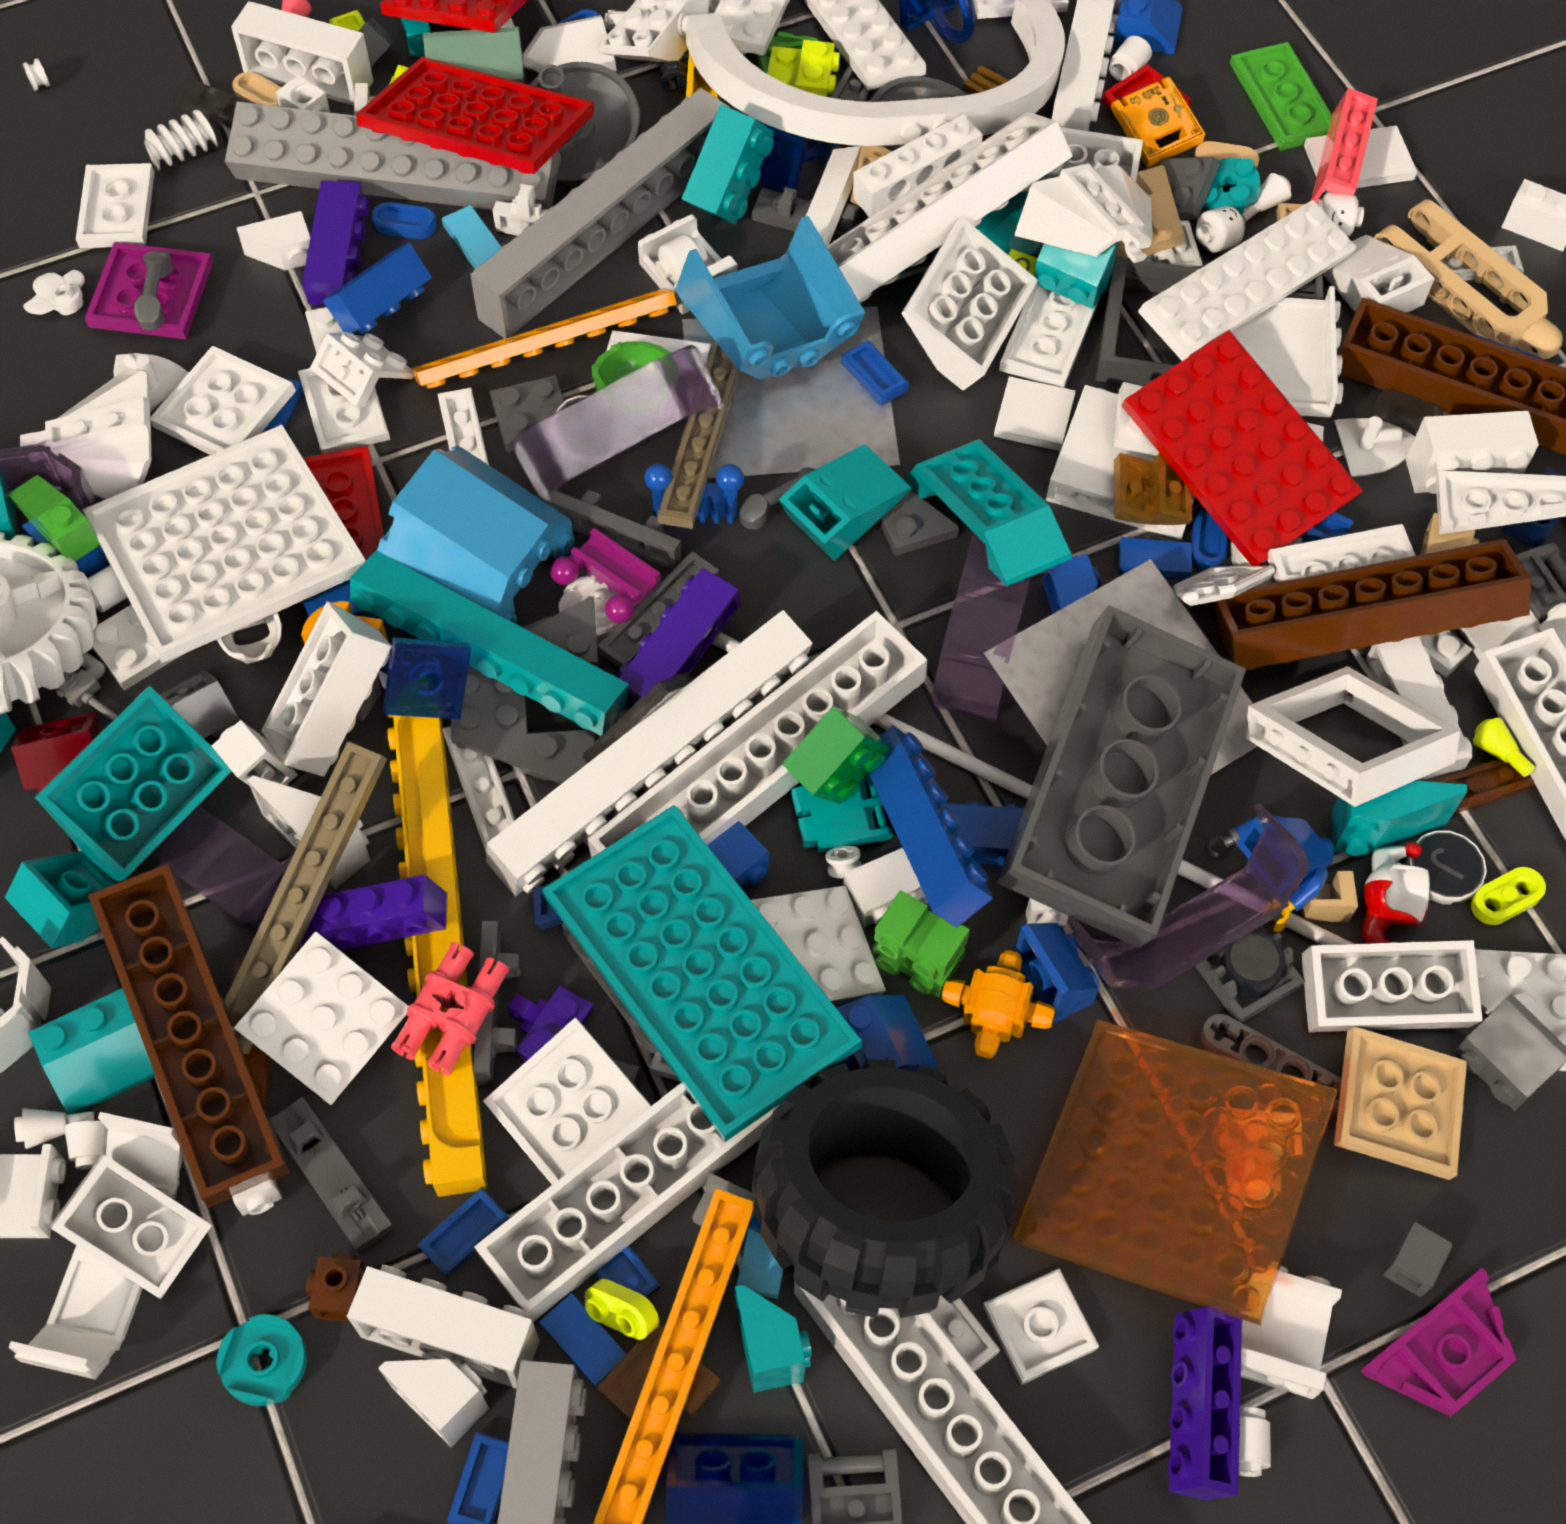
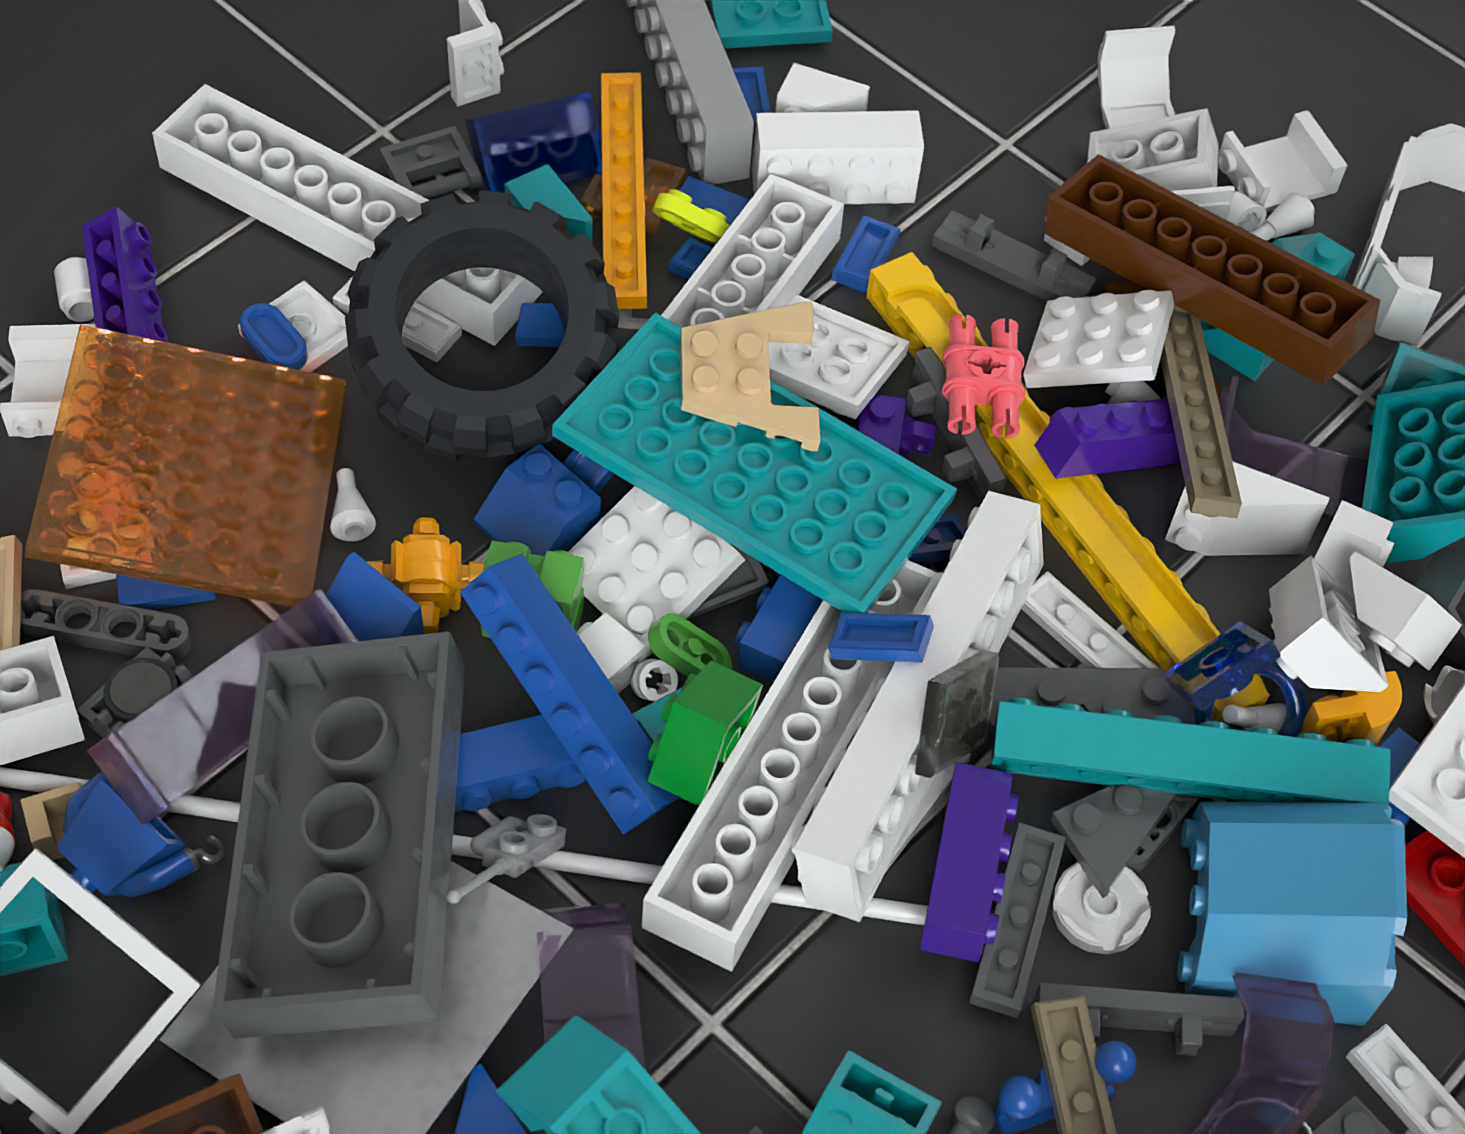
camera: 155 degrees right, 5 degrees down
teal plate [216,1314,307,1406] -> none
reddish brown brick [306,1252,366,1322] -> none
magenta gear [550,528,661,624] -> none
none -> blue tile [239,303,308,374]
none -> white cone [330,468,376,541]
none -> light grey piece [446,814,566,904]
none -> bright green plate [648,613,732,677]
none -> tan wing [680,302,820,451]
none -> blue tile [828,612,934,662]
none -> white slope [1349,551,1462,670]

